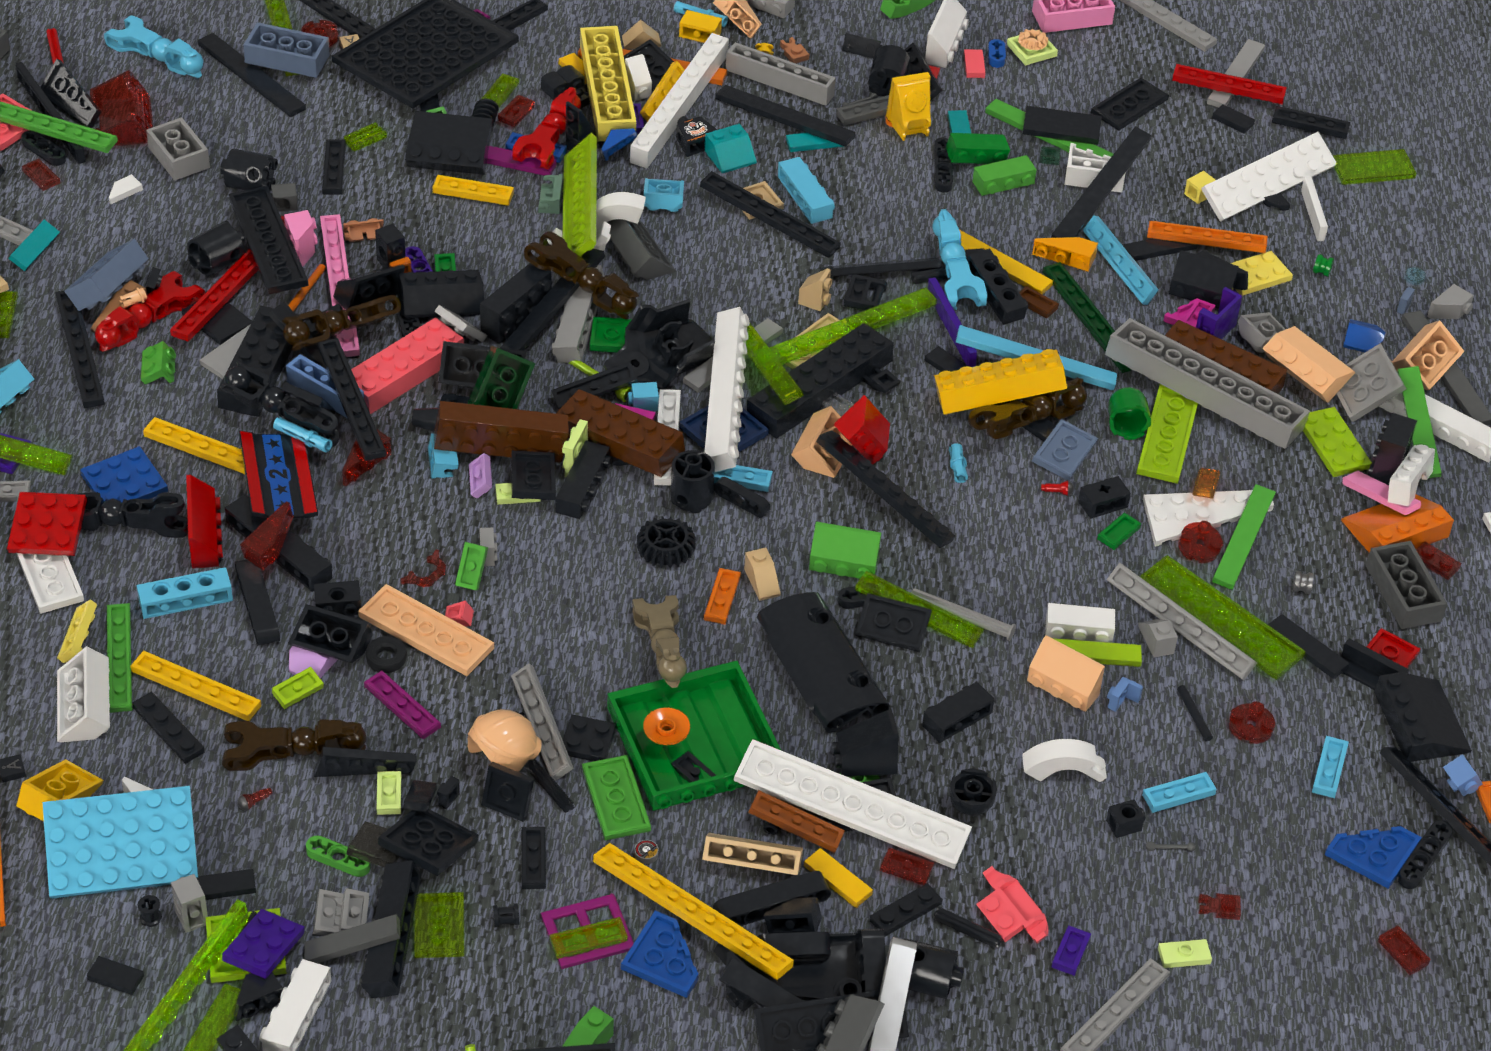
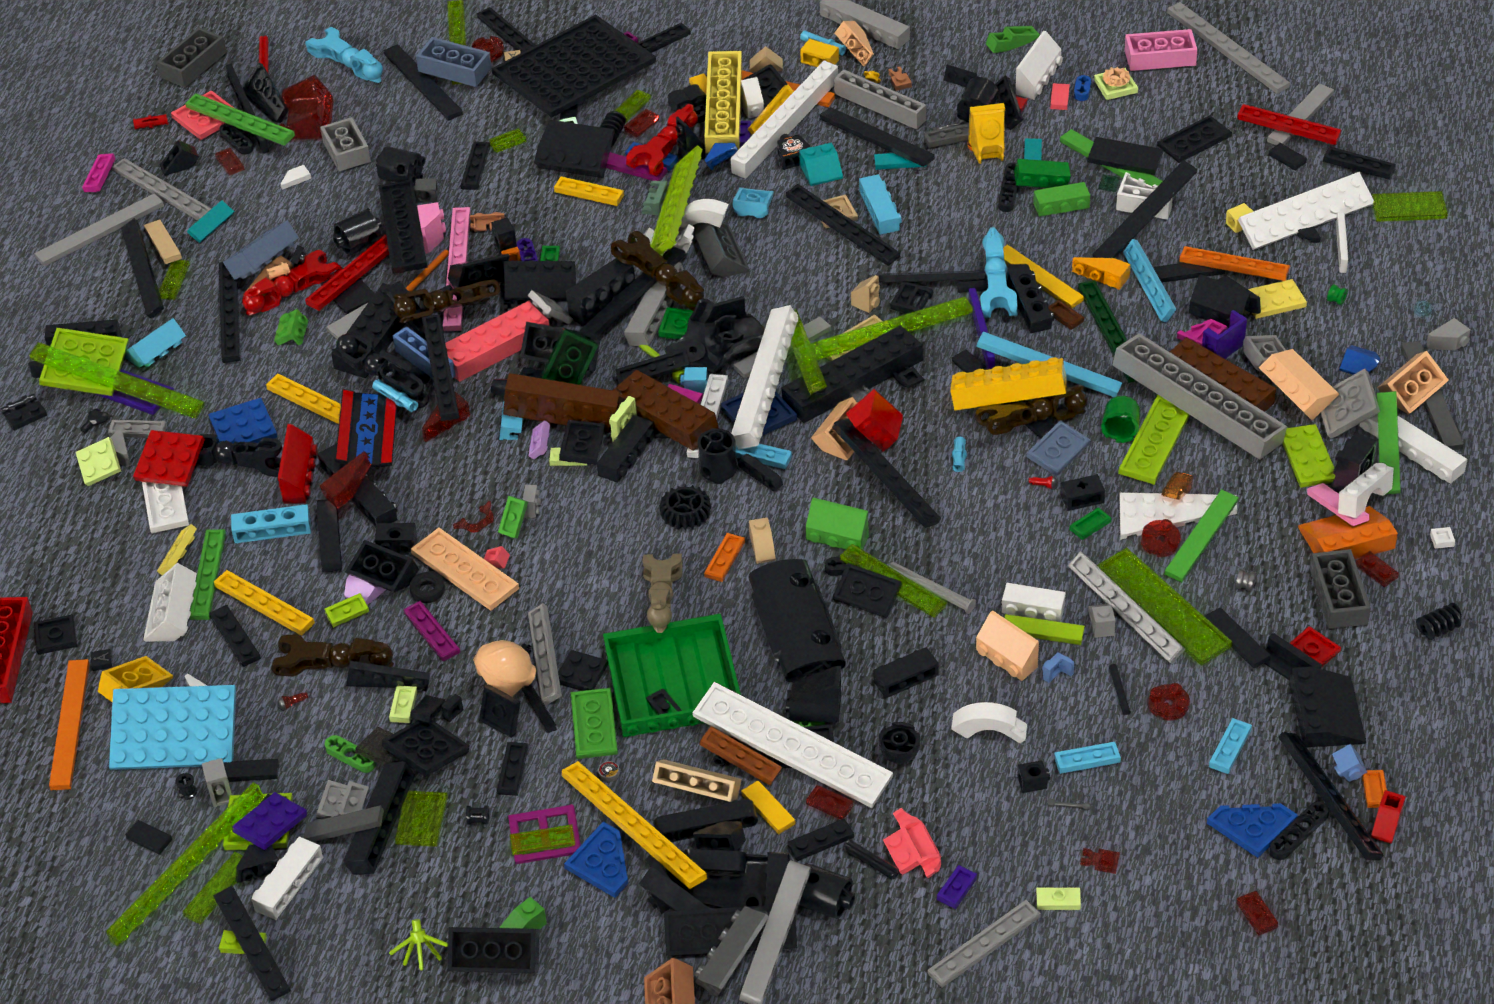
camera: 15 degrees right, 0 degrees up
orange dish [643,708,690,745] -> none
sand blue tile [1397,287,1415,314] -> none

